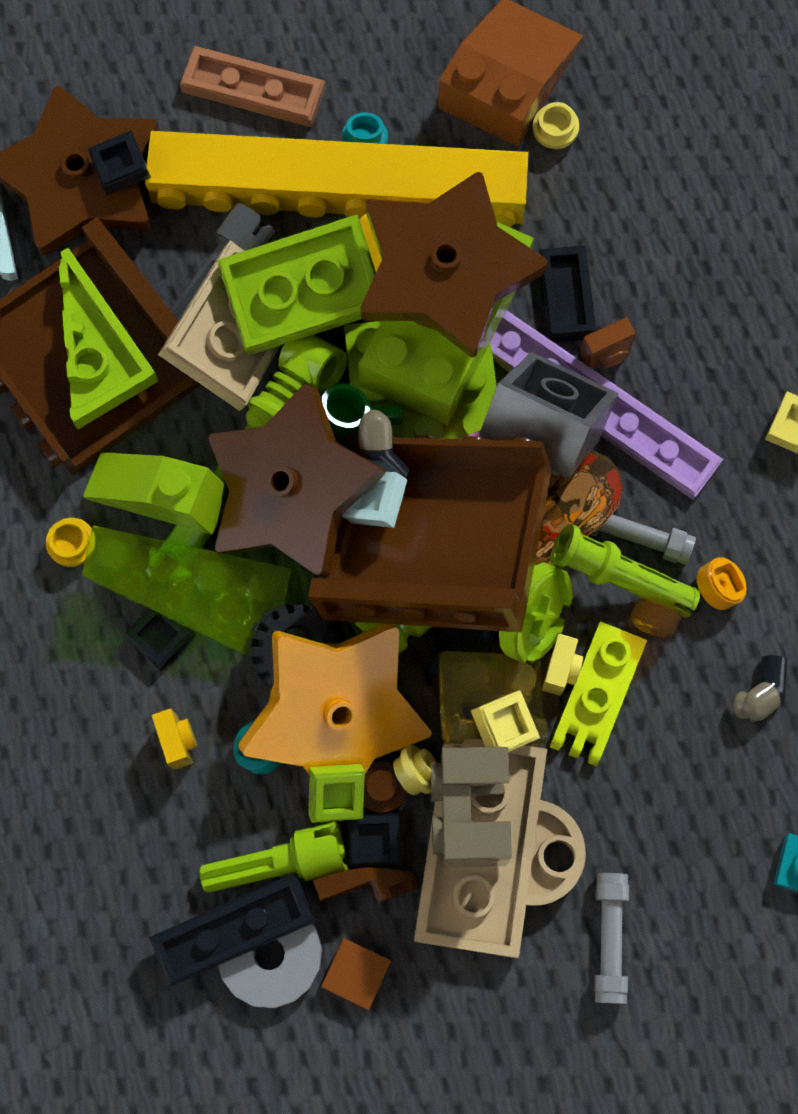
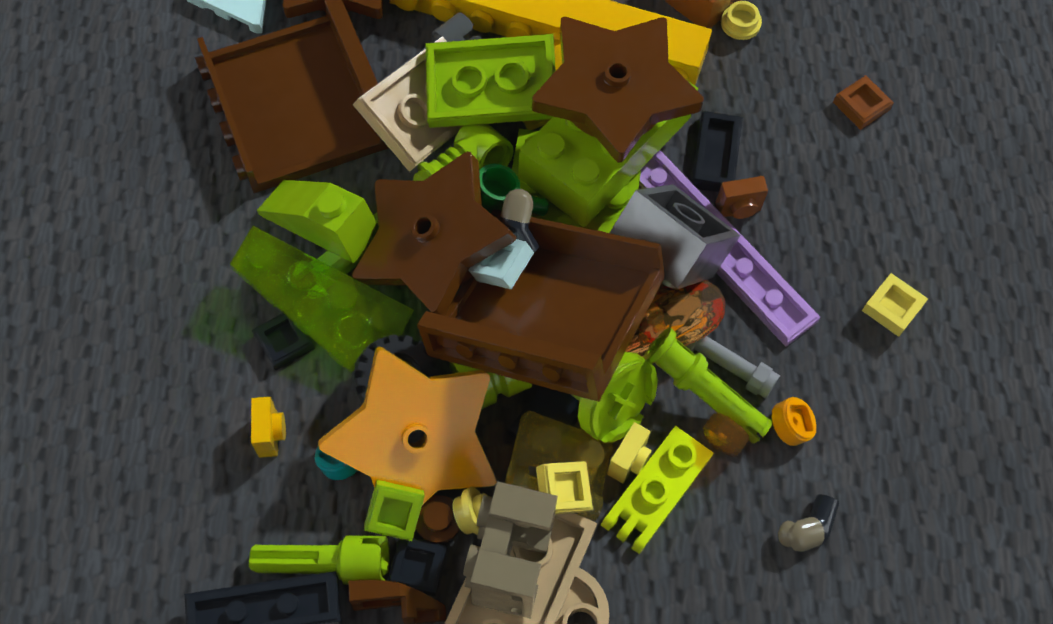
camera: 10 degrees right, 10 degrees down
yellow plate [46,518,96,567] -> none
lime wing [59,248,158,430] -> none
none -> dark orange tile [833,75,894,130]

